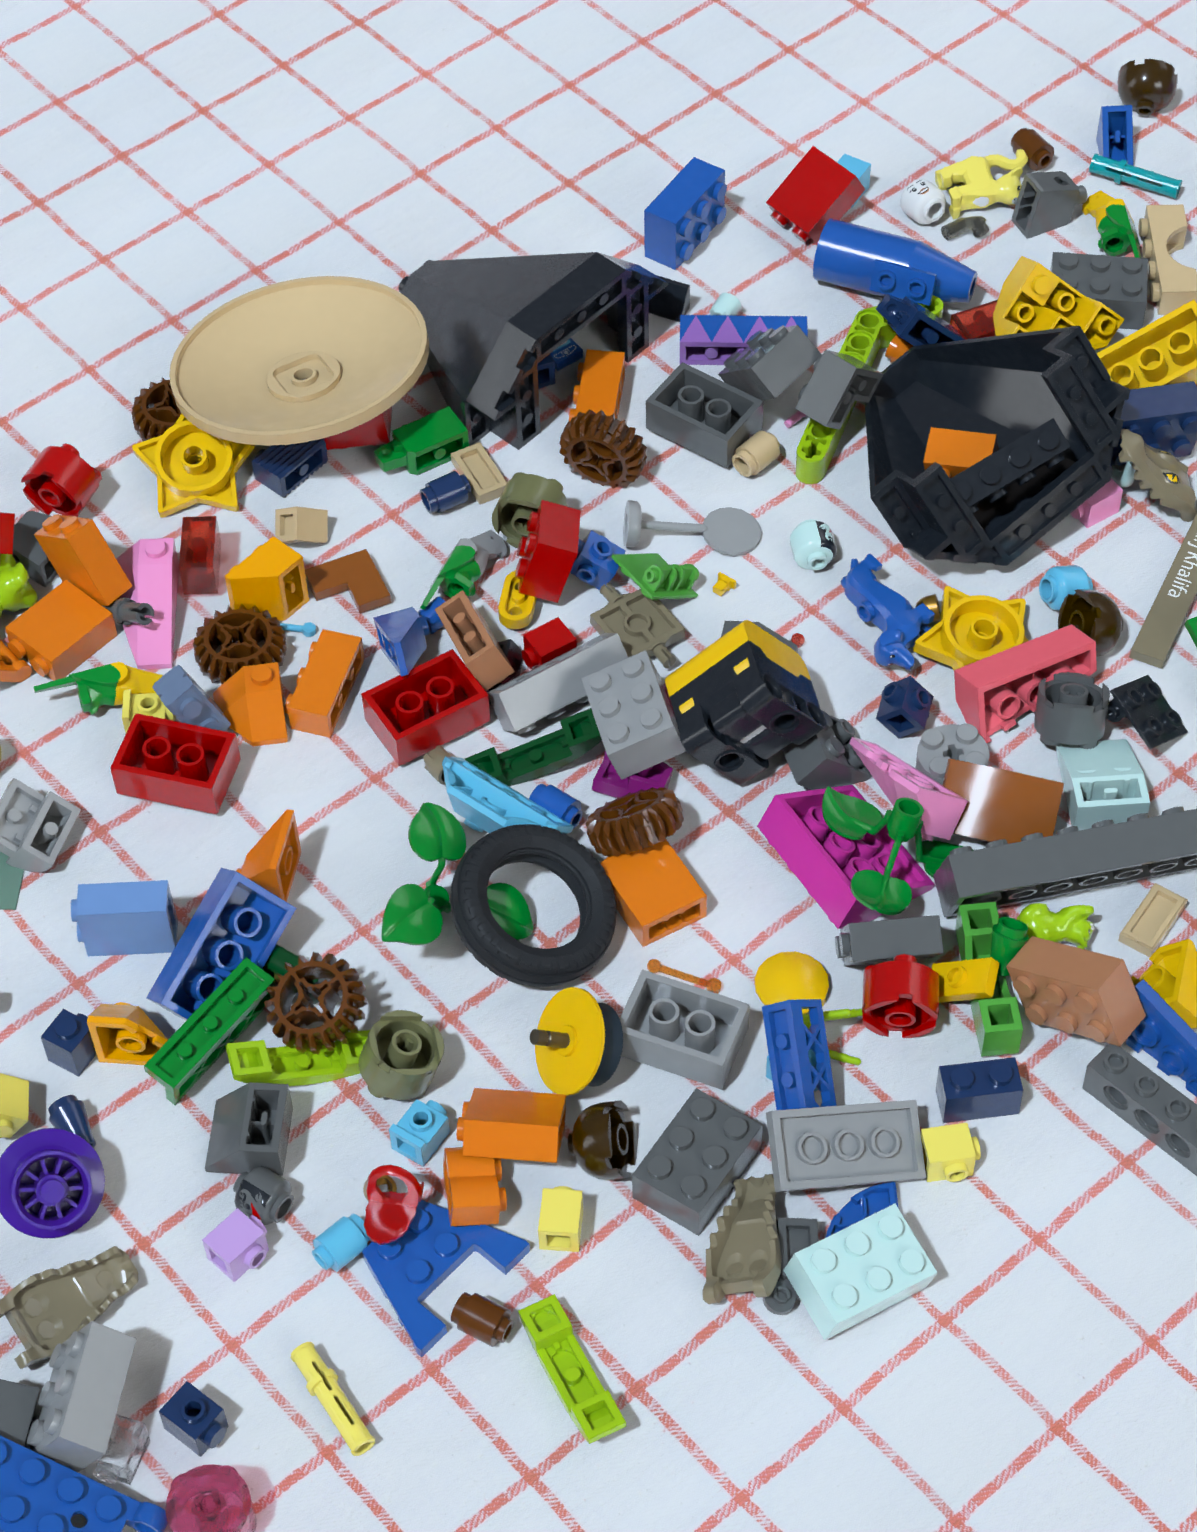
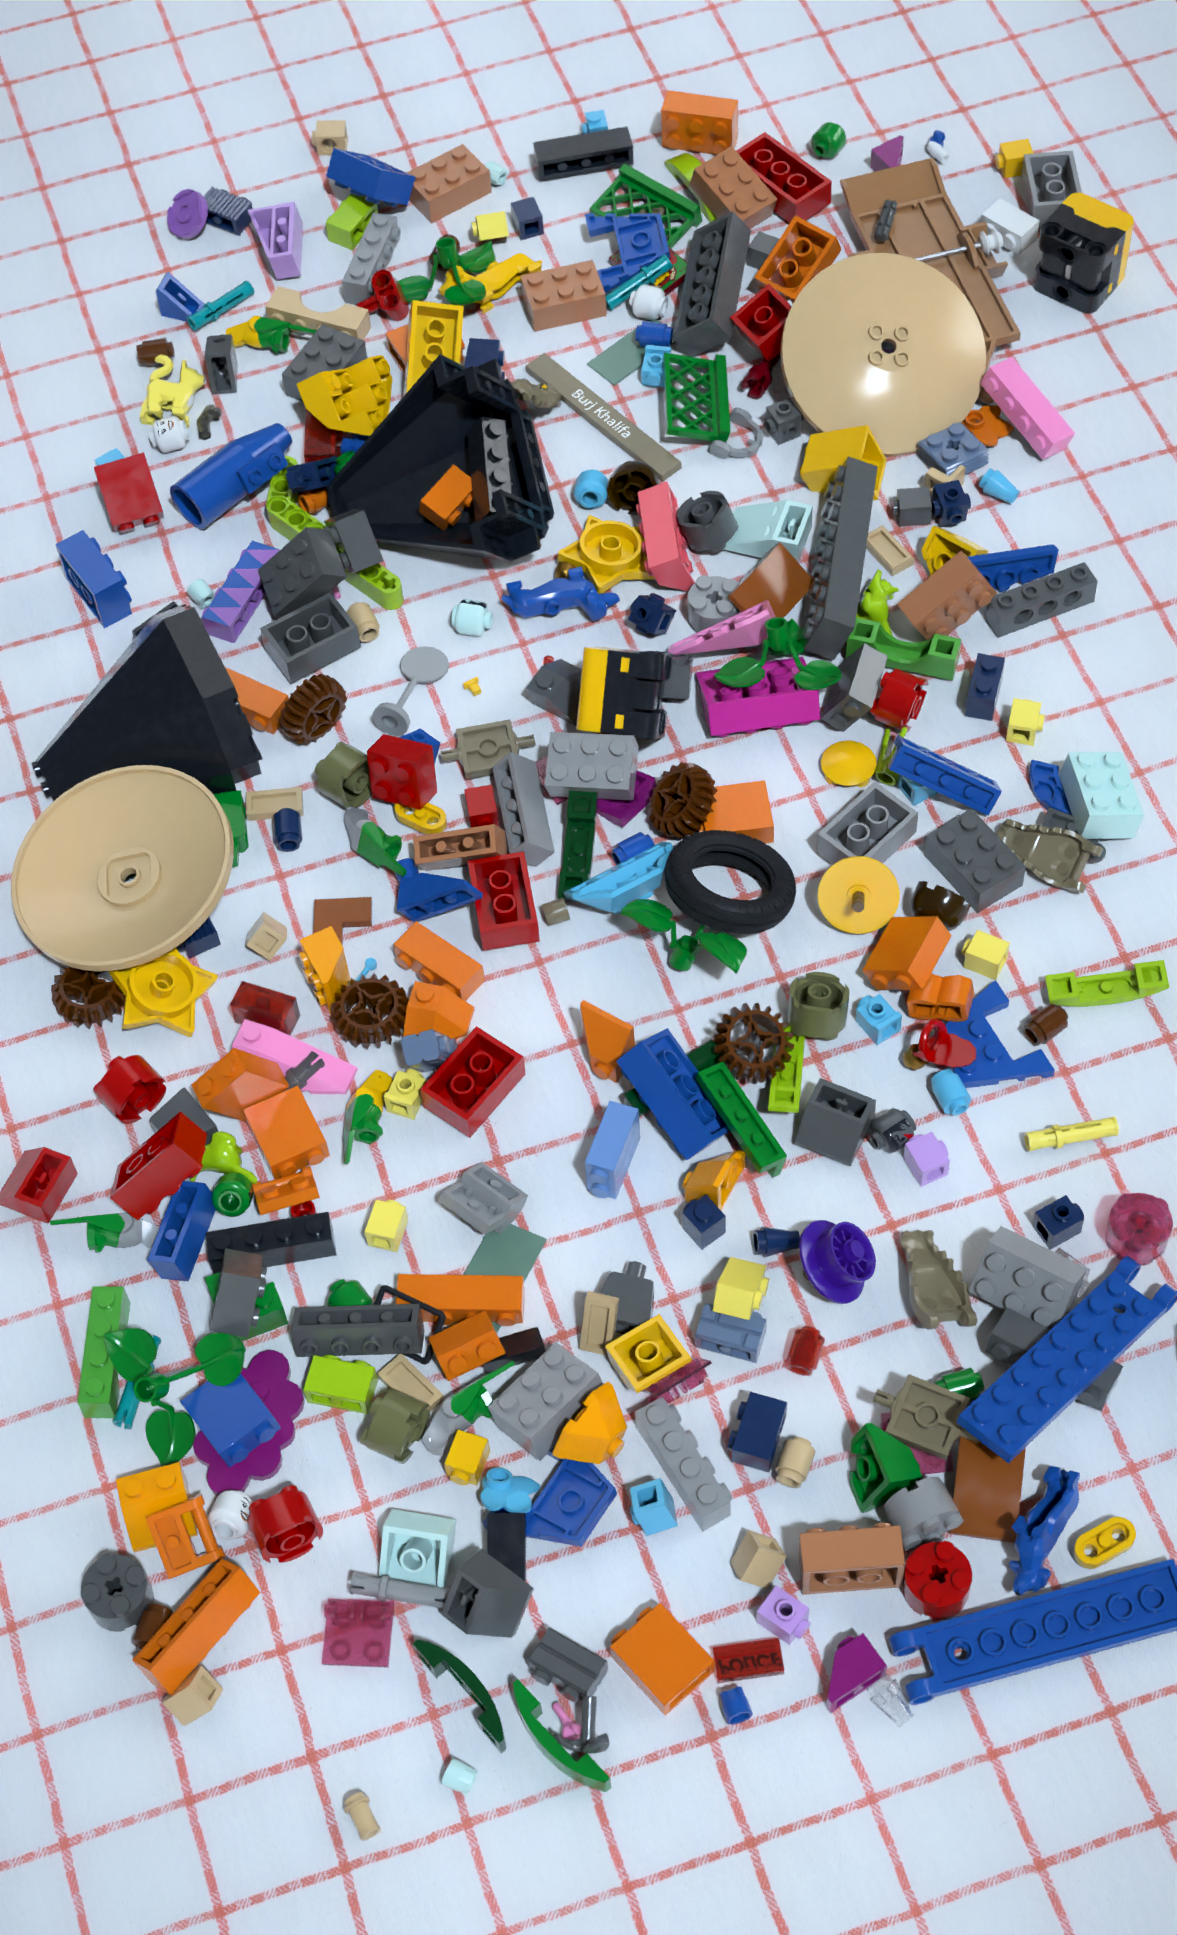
camera: 65 degrees left, 5 degrees up
bright green hinge [611,553,699,600] -> none
clear orange hinge [647,959,721,994] -> none
light grey plate [766,1100,926,1192] -> none
yellow plate [932,957,1000,1003] -> none
green cone [990,917,1029,976] -> none
black hinge [1107,675,1188,750] -> none
dark brown cylinder [1117,59,1178,115] -> none

